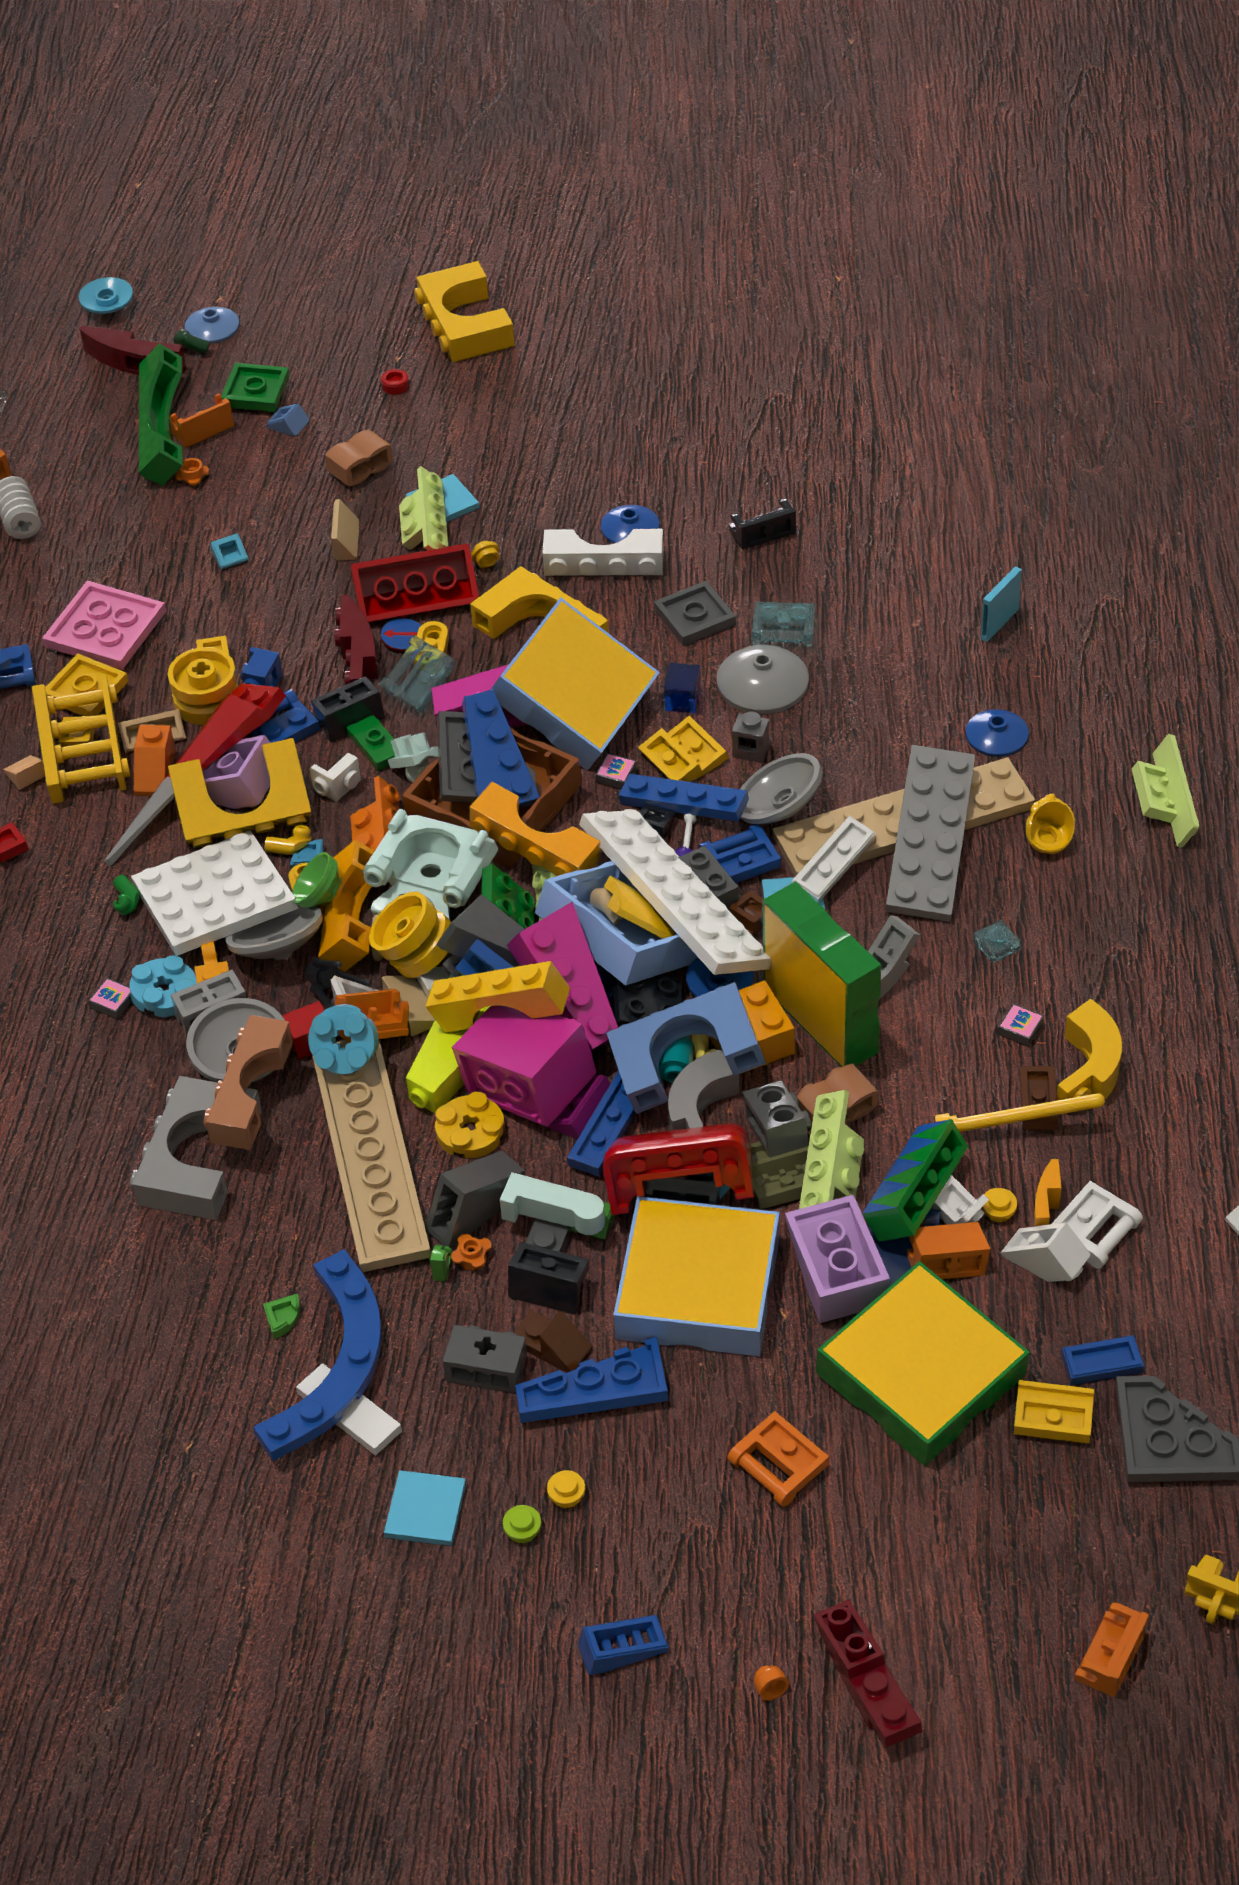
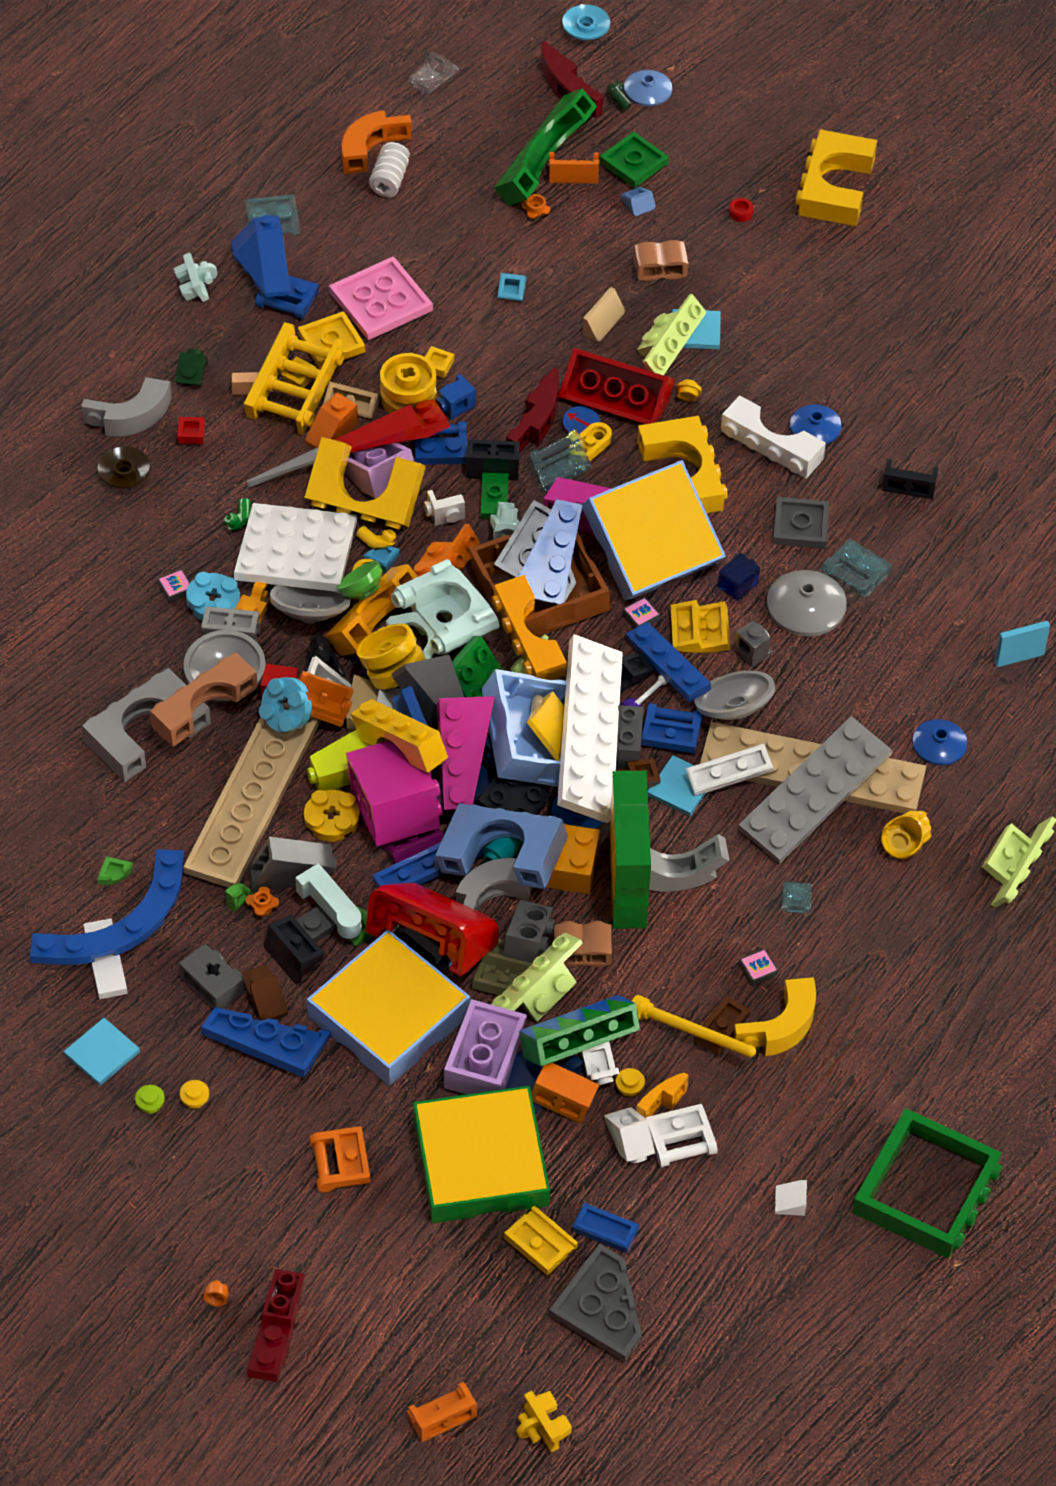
camera: 30 degrees right, 5 degrees up
blue slope [578,1615,669,1675] -> none

